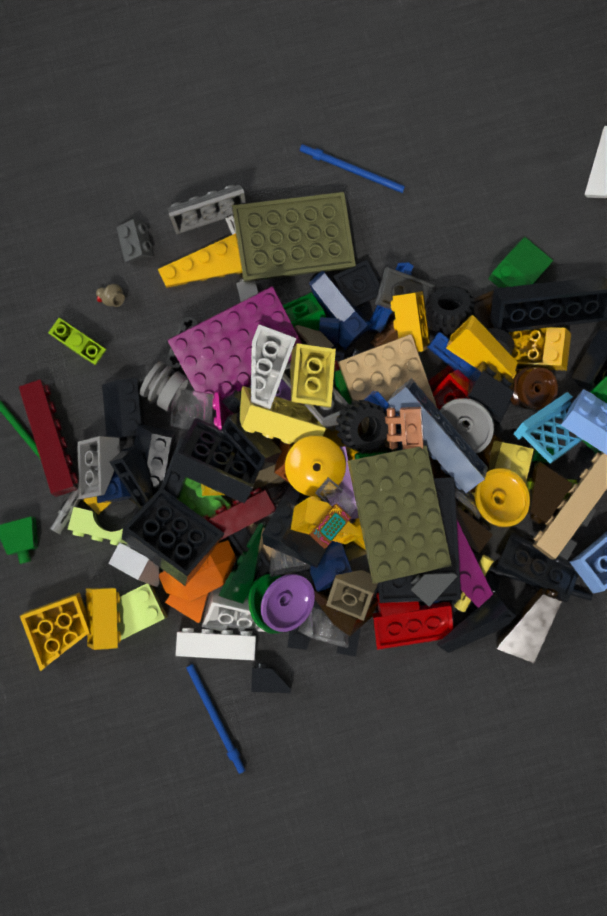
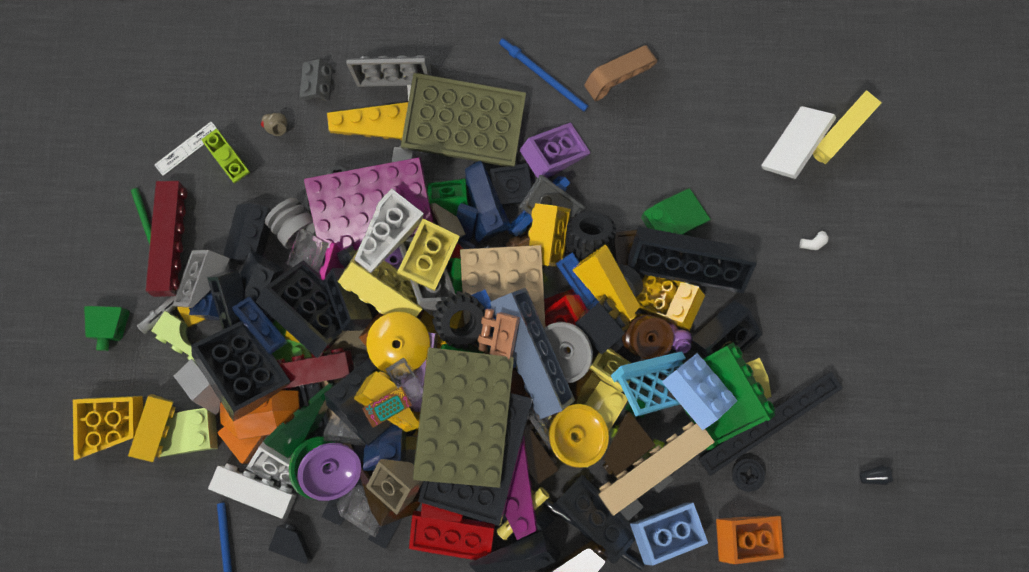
camera: 25 degrees right, 5 degrees down
dark grey slope [411,572,457,607] -> none
none -> white sticker [155,122,219,175]
none -> dark blue tile [232,296,287,354]
none -> medium lavender slope [520,122,590,178]
none -> medium nougat beam [584,45,658,101]
none -> light yellow slope [590,348,631,392]
none -> medium lavender animal [669,324,692,354]

